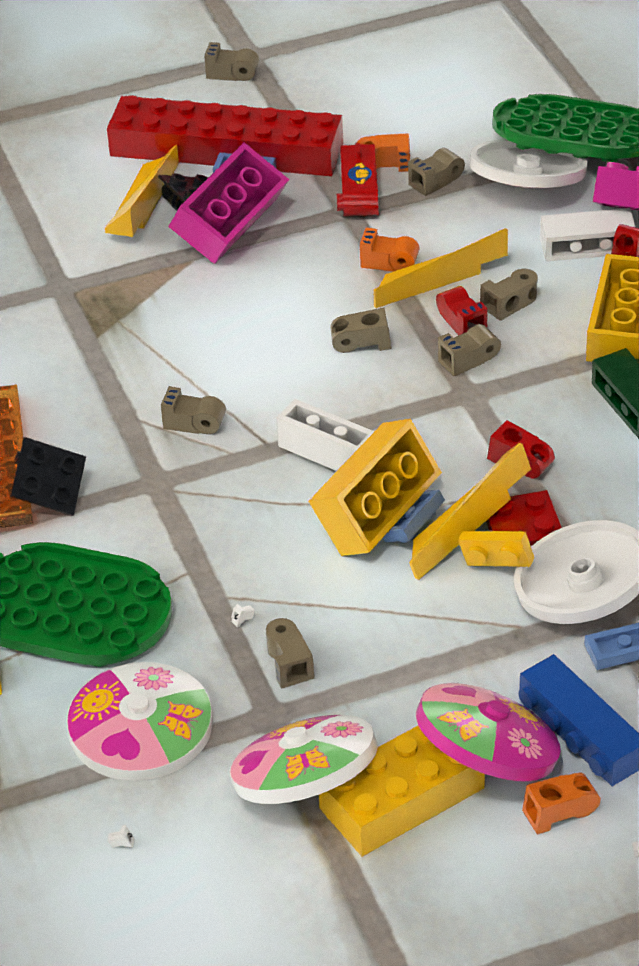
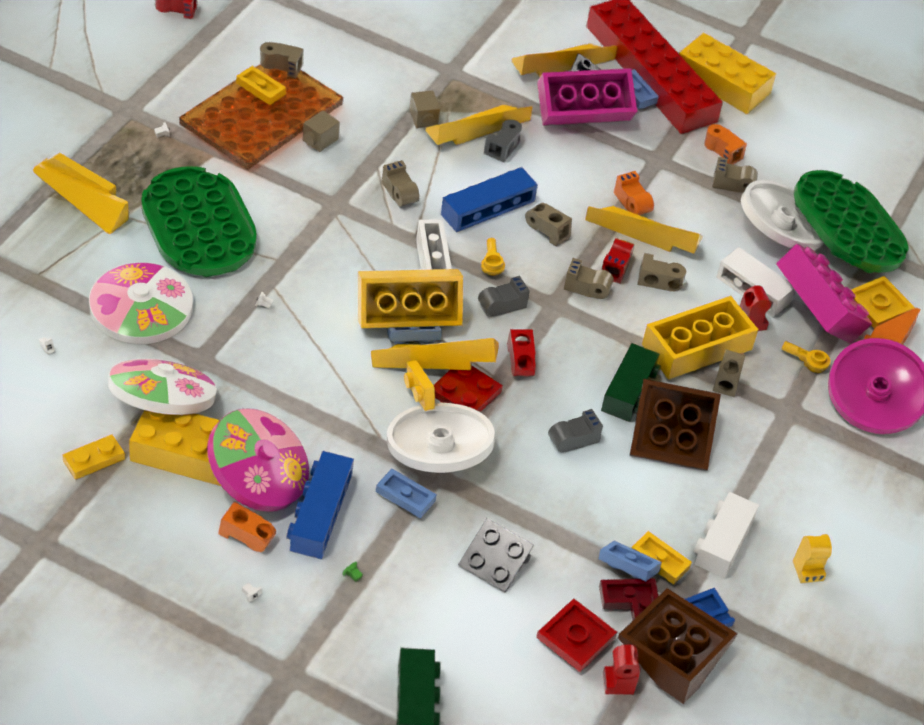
camera: 40 degrees right, 5 degrees up
black hinge [10,437,86,516] -> none
dark tan leg [204,42,259,81] -> none
dark tan leg [265,618,315,689] -> none
red door [336,142,379,217] -> none
none -> yellow plate [62,434,125,480]
none -> dark tan brick [303,110,340,152]
none -> dark tan brick [409,90,440,128]
none -> yellow wedge [426,105,533,145]
none -> blue brick [441,167,538,232]
none -> dark grey leg [478,276,530,316]
none -> yellow plate [481,238,505,276]
none -> dark grey leg [483,120,522,162]
none -> yellow brick [679,32,776,114]

